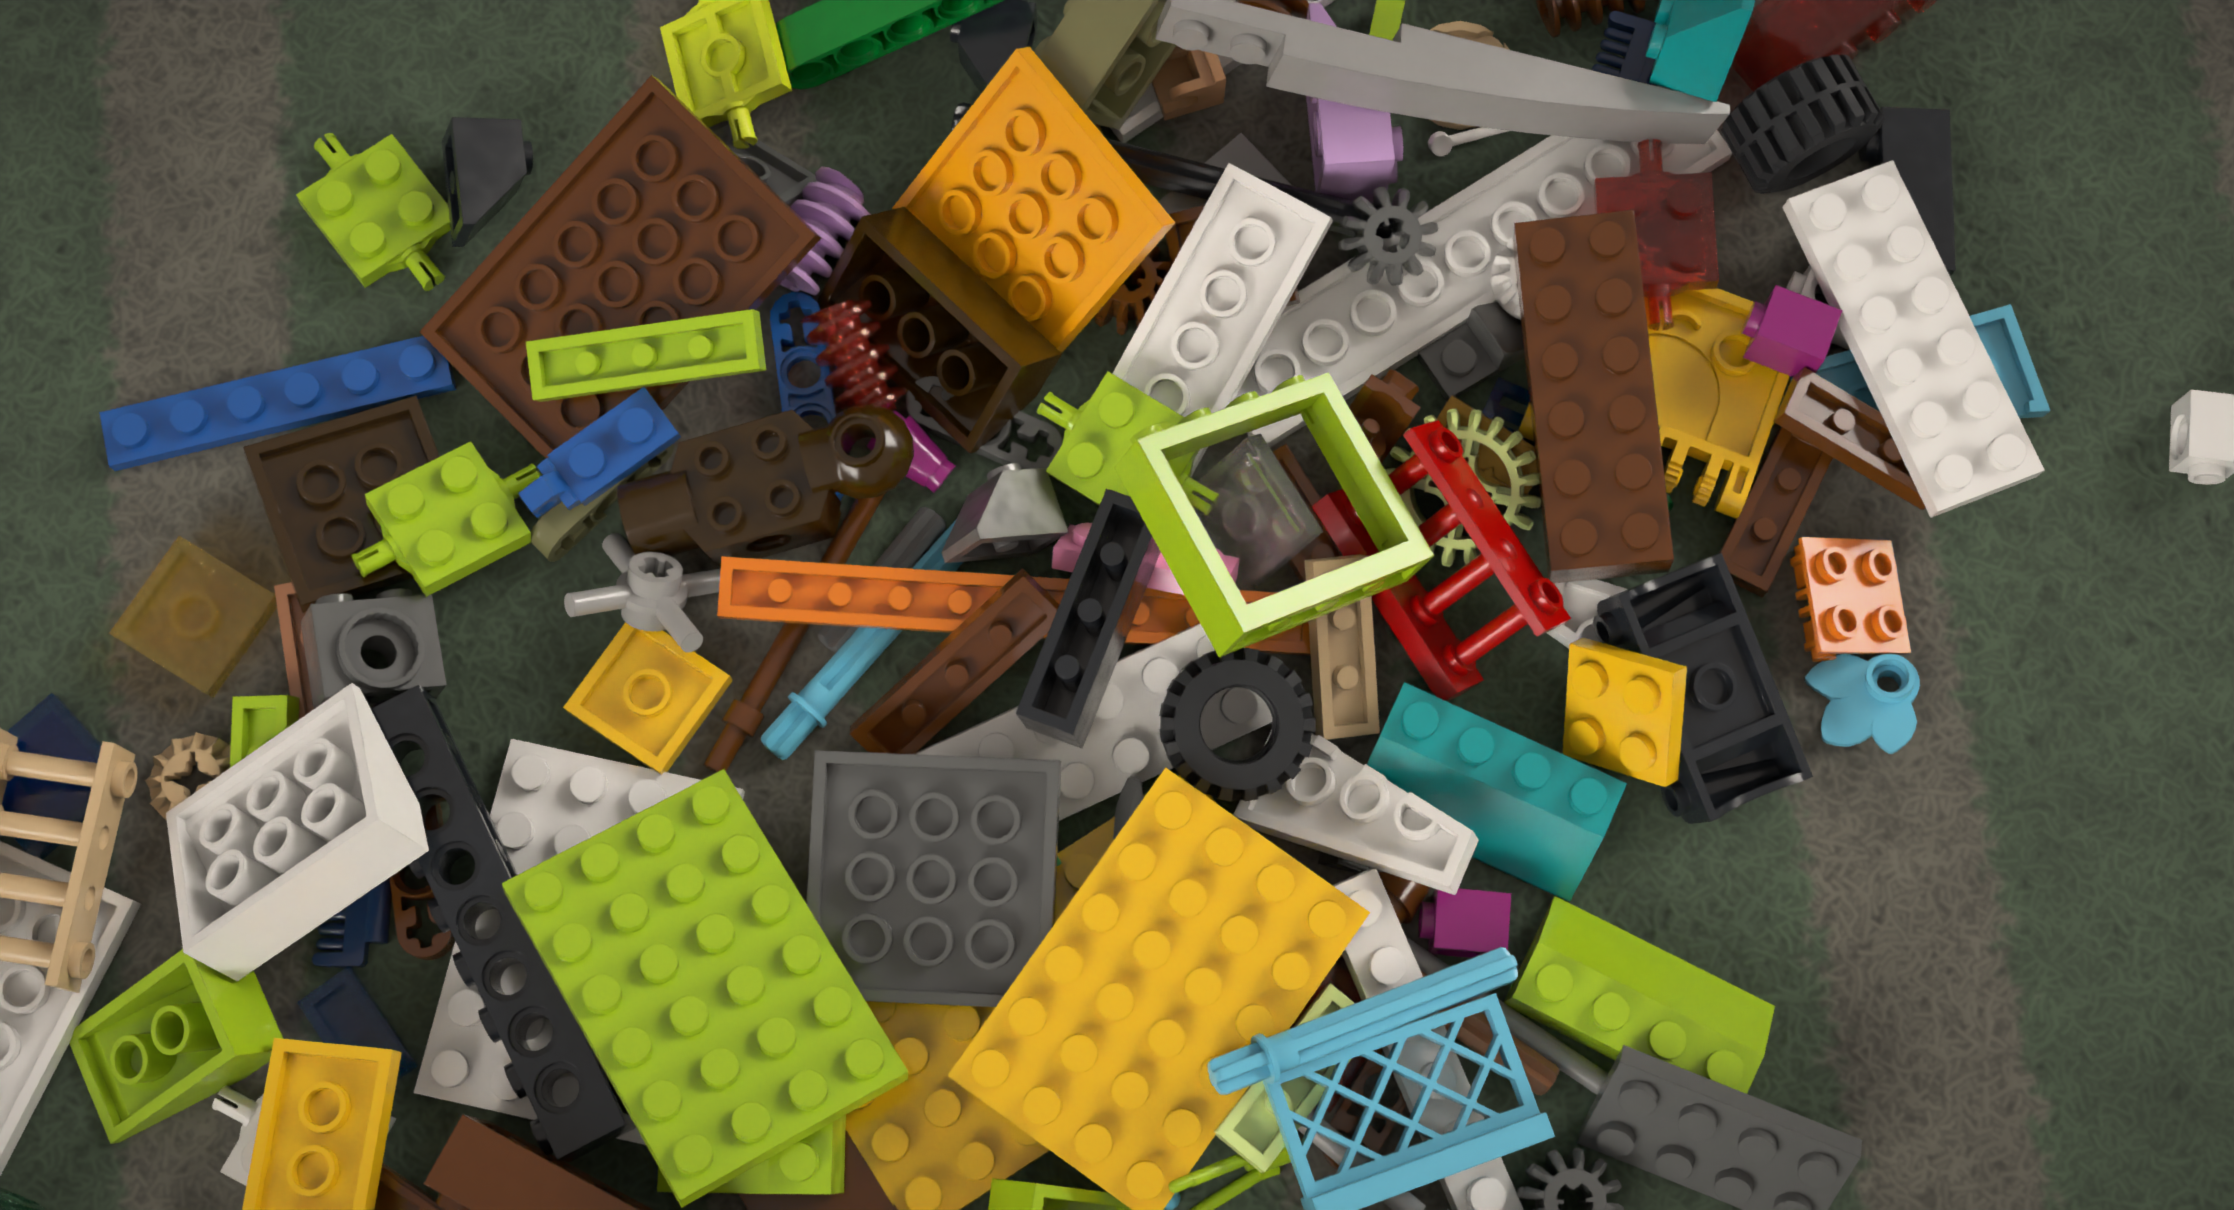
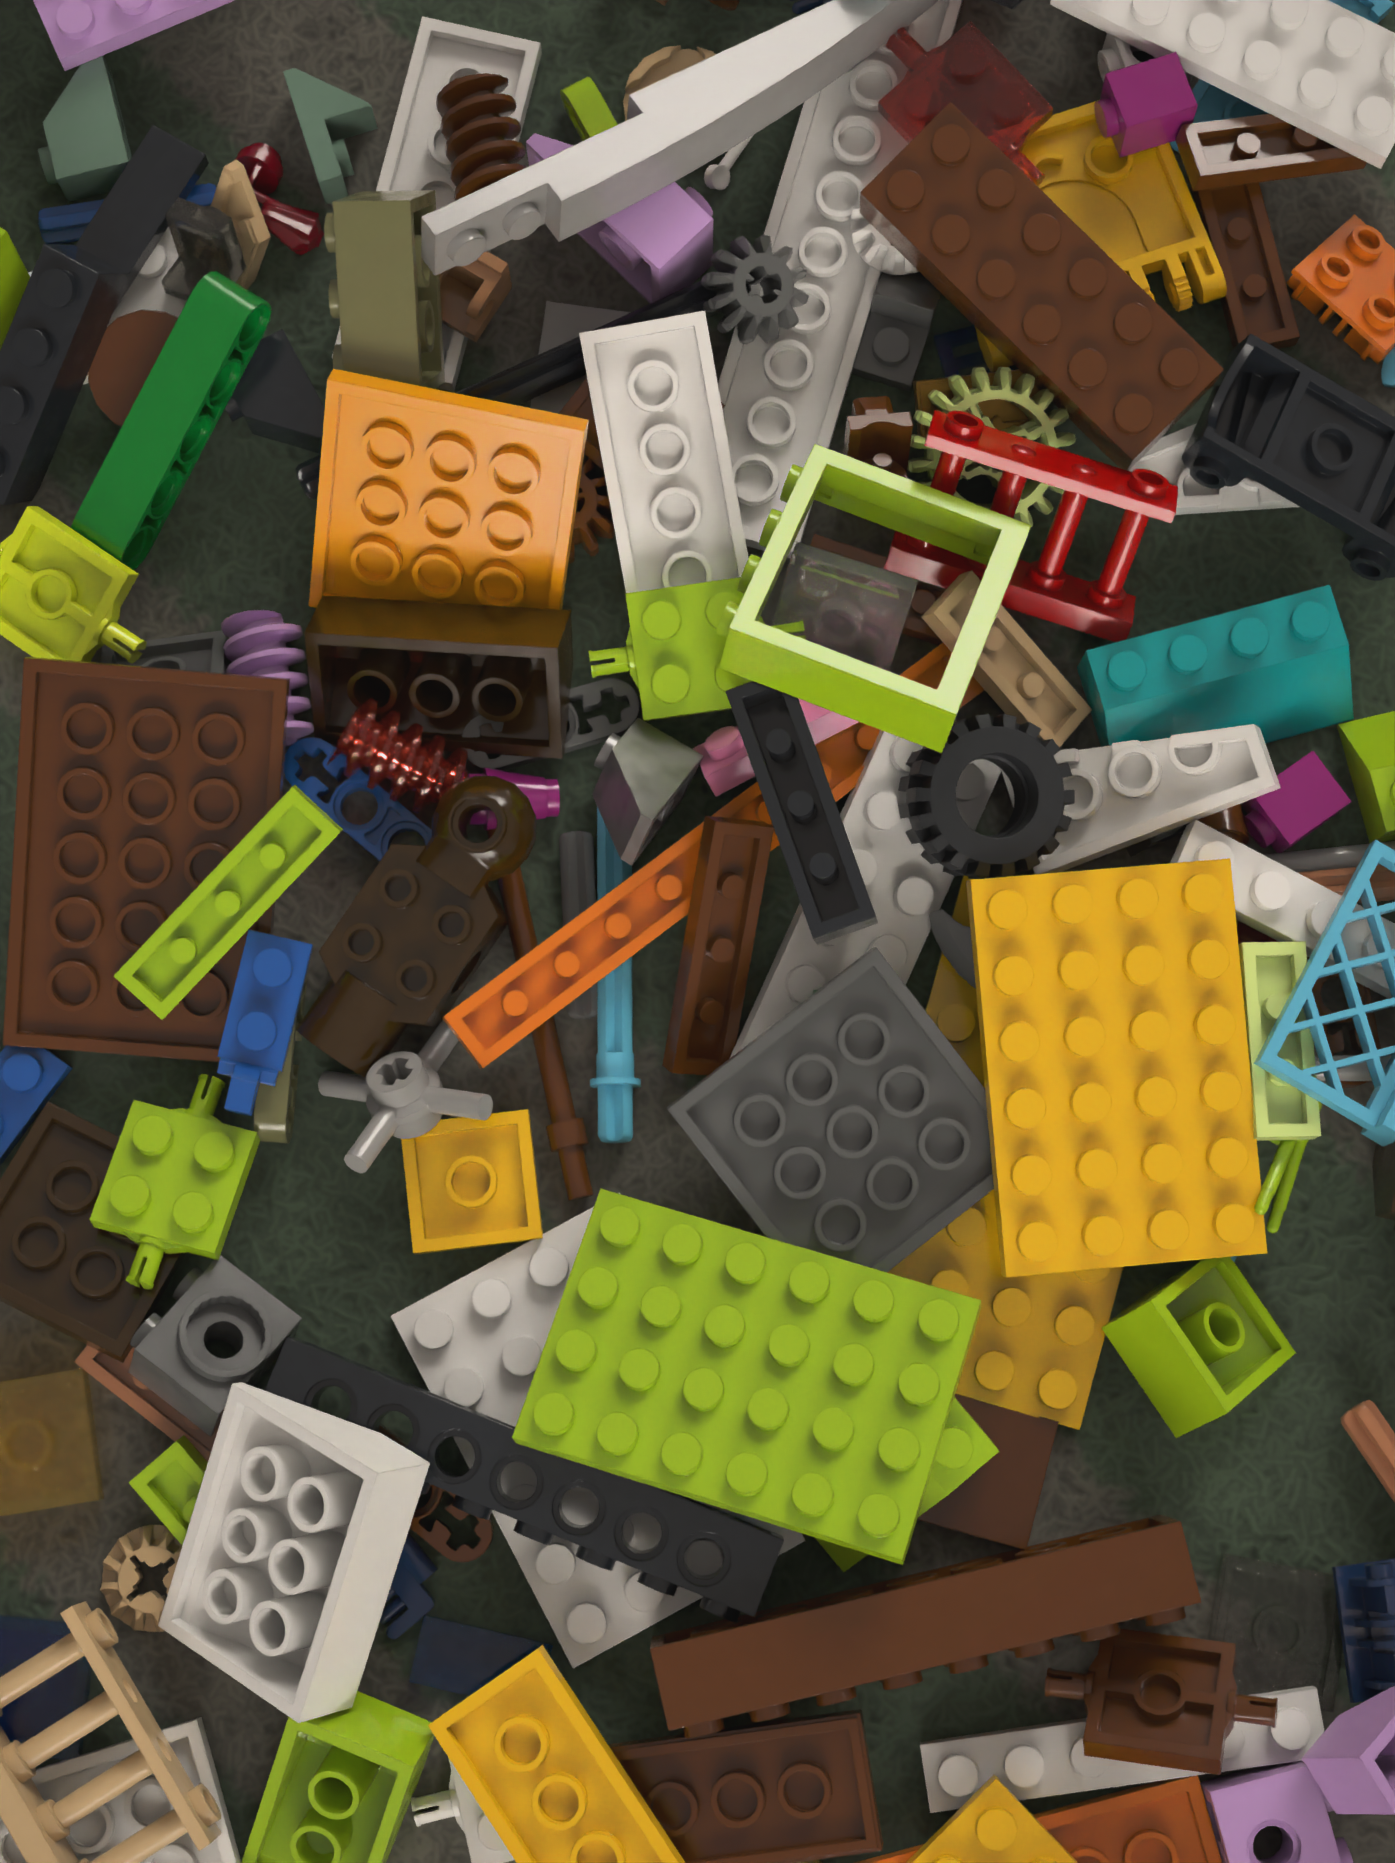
camera: 40 degrees left, 5 degrees up
medium azure axle [1207,947,1518,1095] -> none
yellow plate [1563,637,1687,787] -> none

